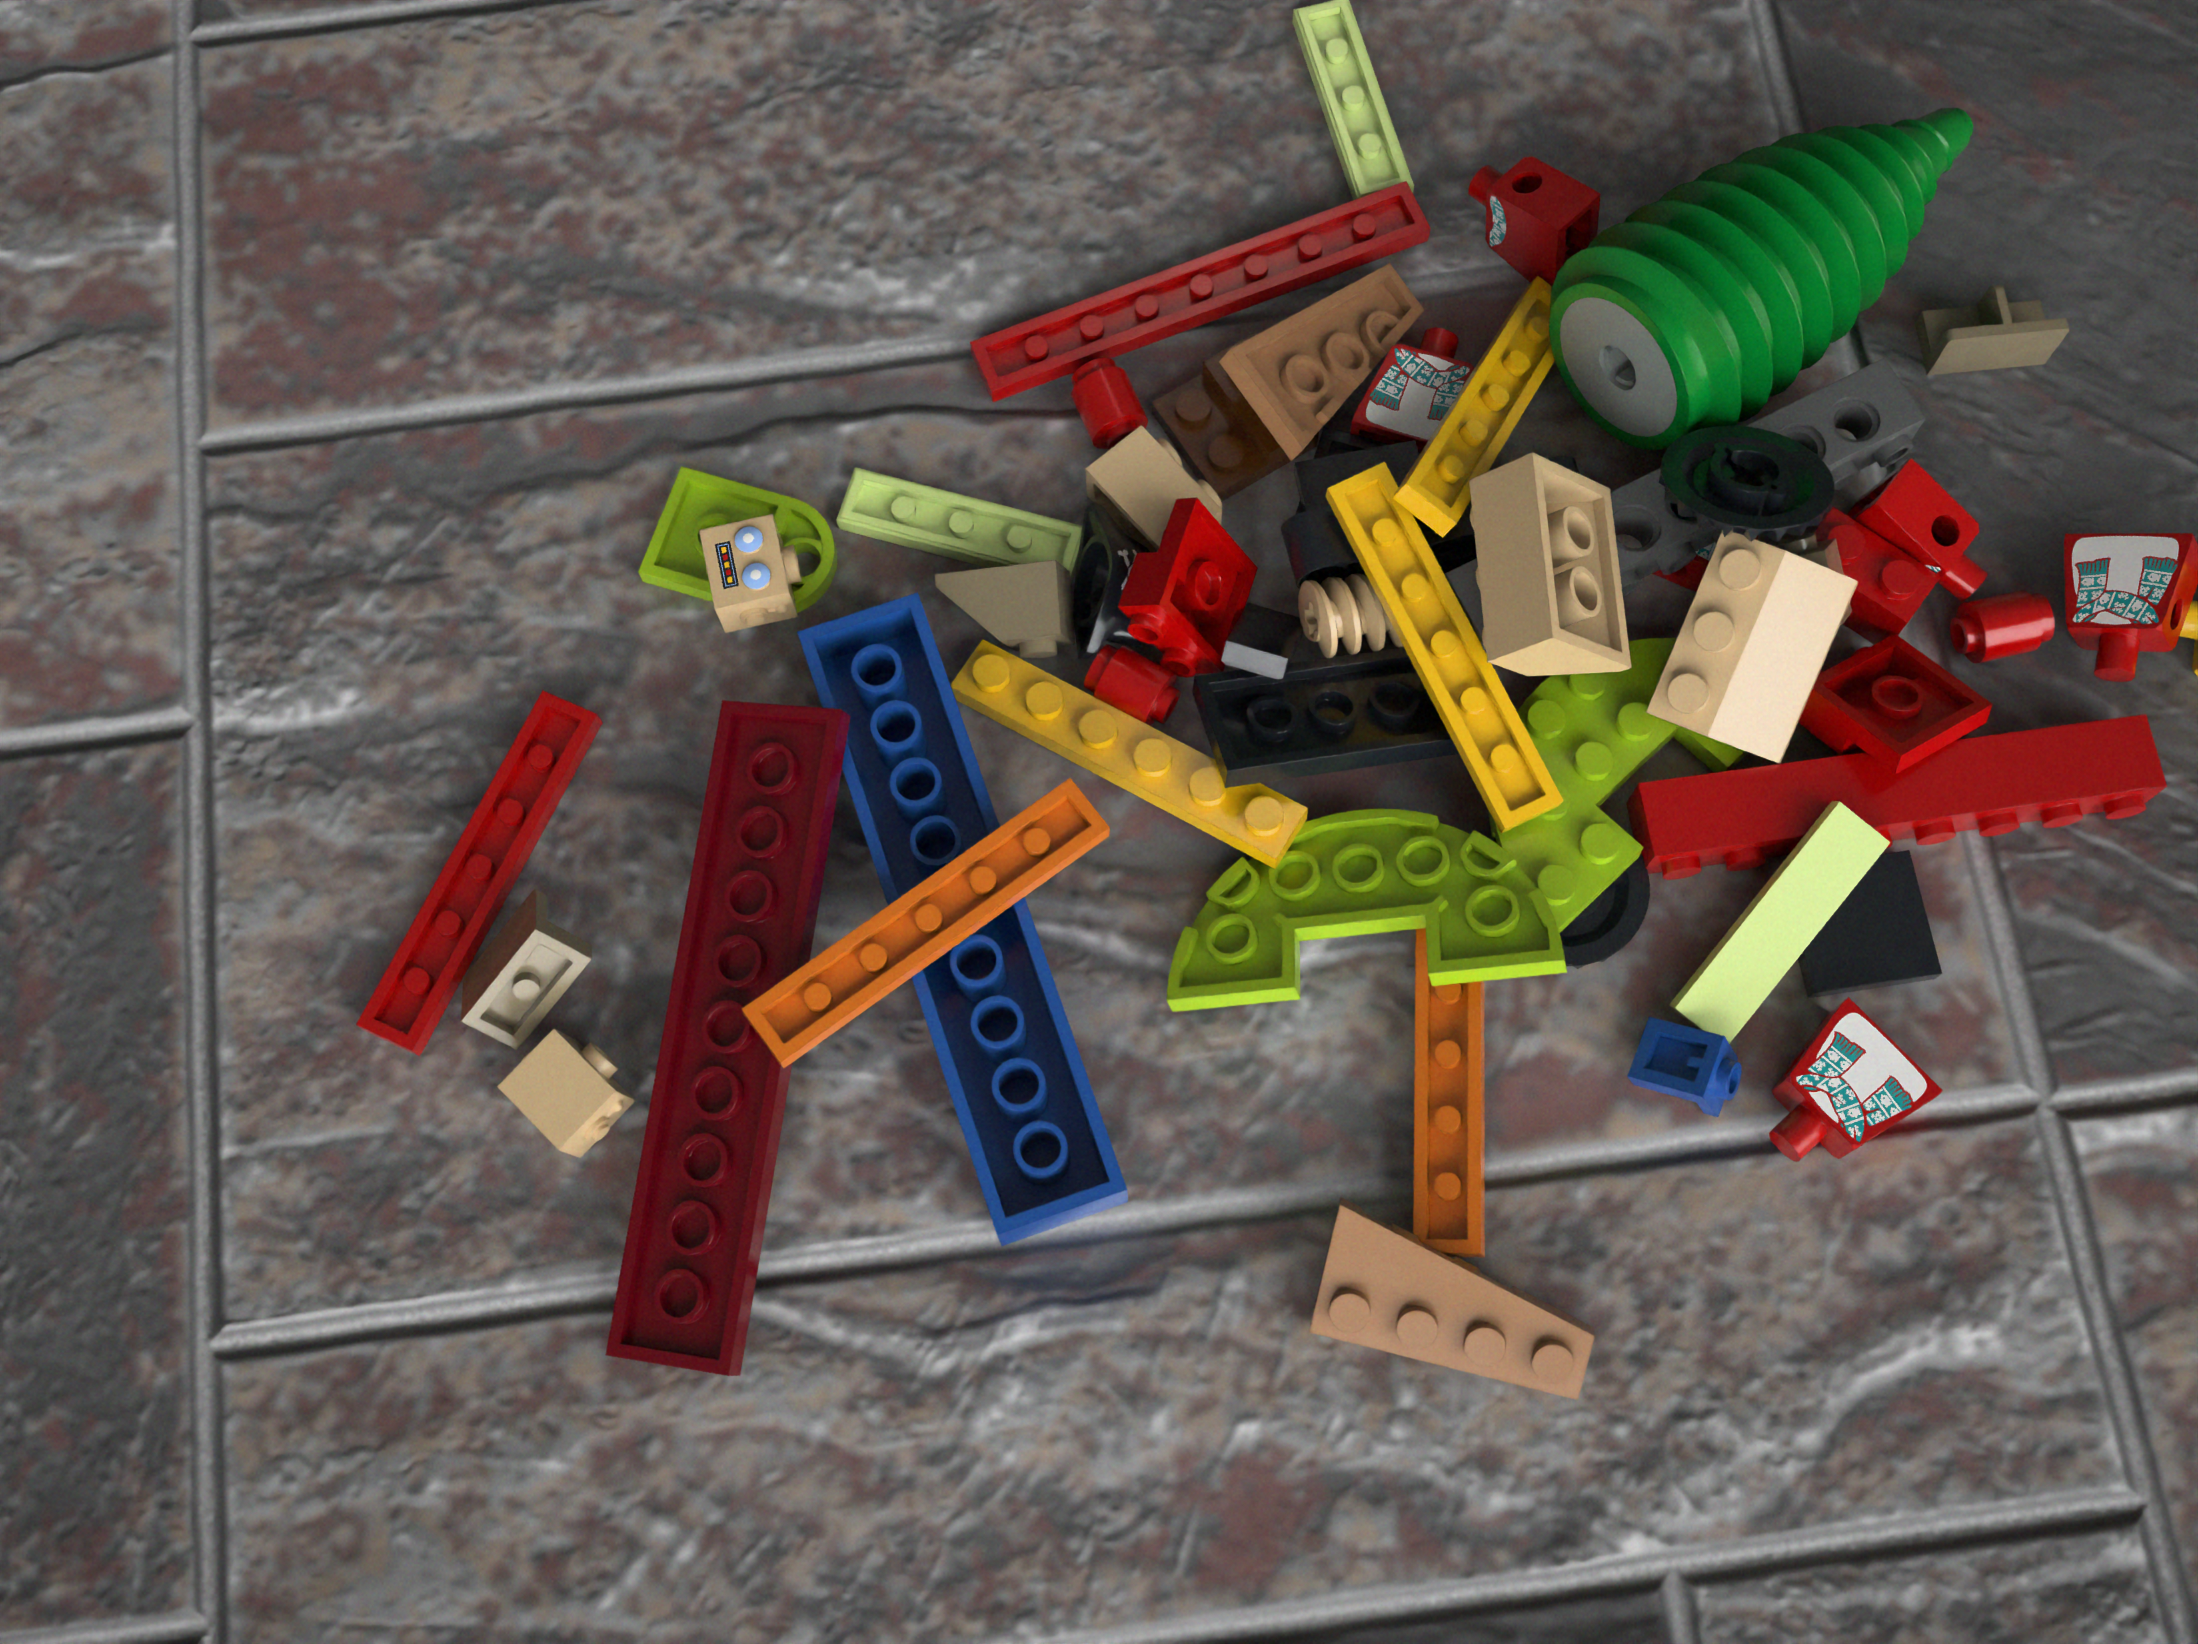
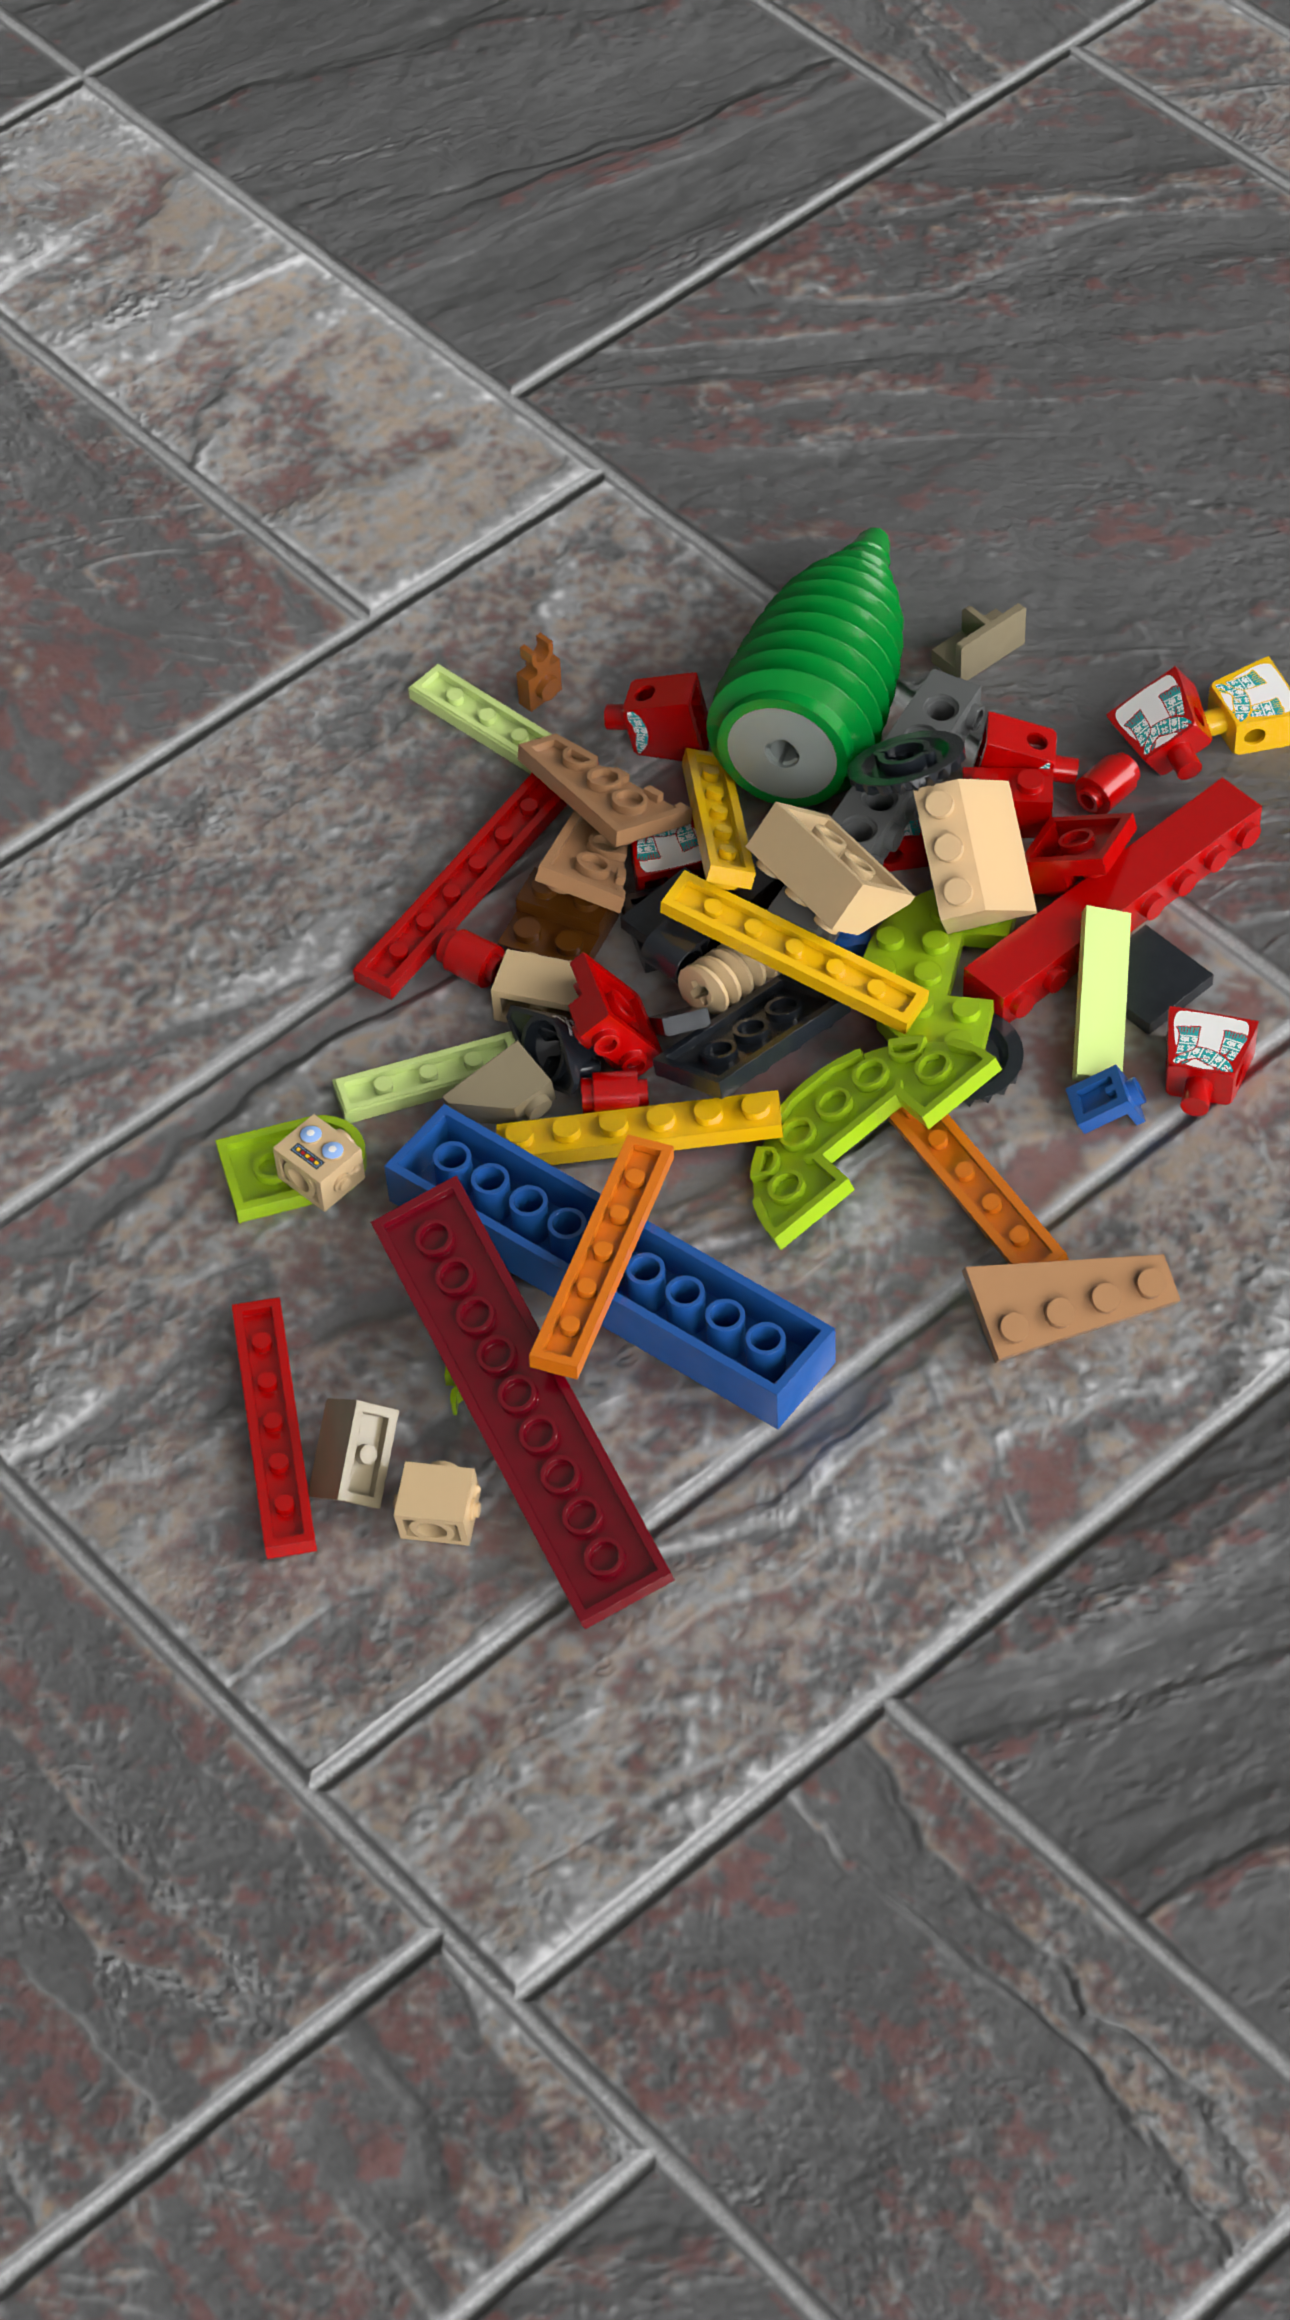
camera: 35 degrees left, 20 degrees down
none -> dark orange plate [516,632,562,712]
none -> medium nougat wing [518,733,692,847]

